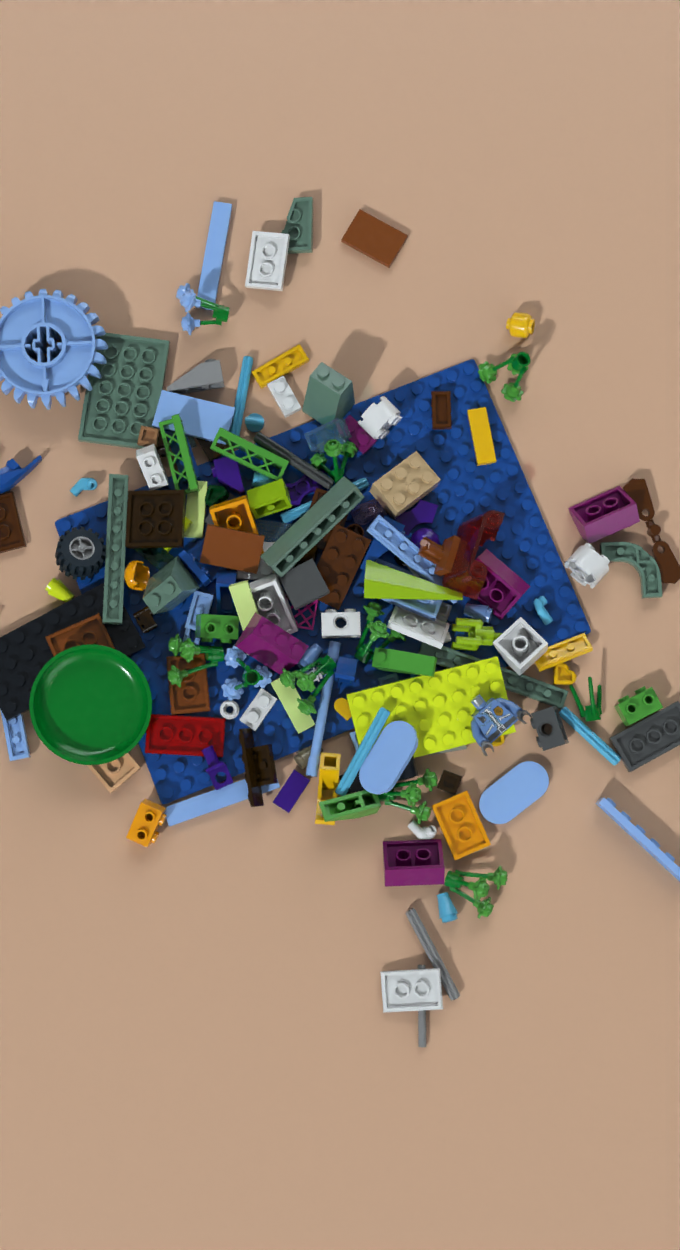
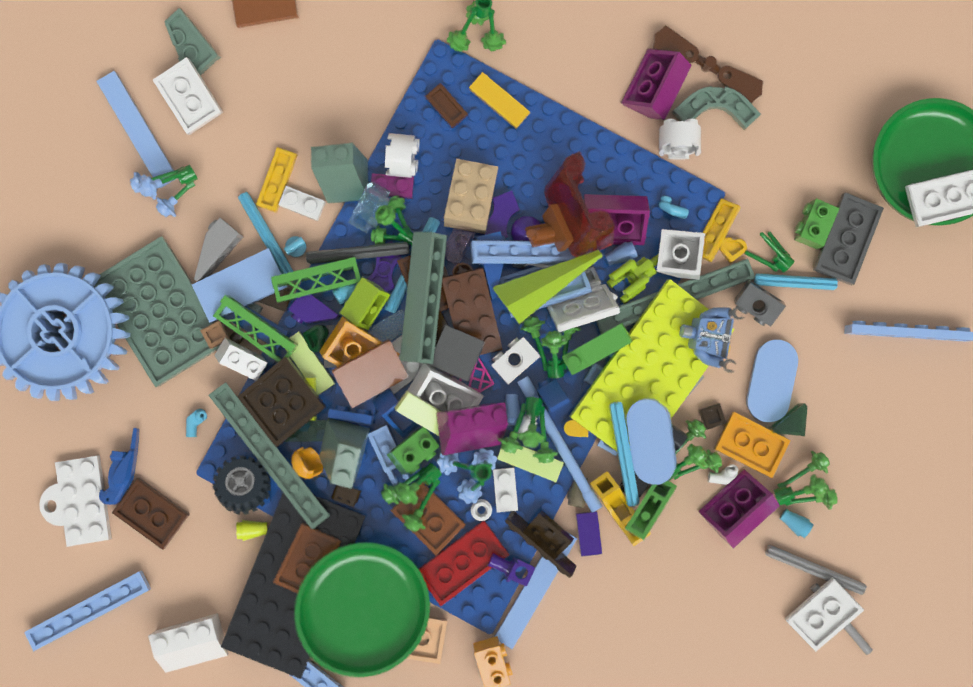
camera: 45 degrees left, 5 degrees up
none -> clear green slope [767,403,808,436]

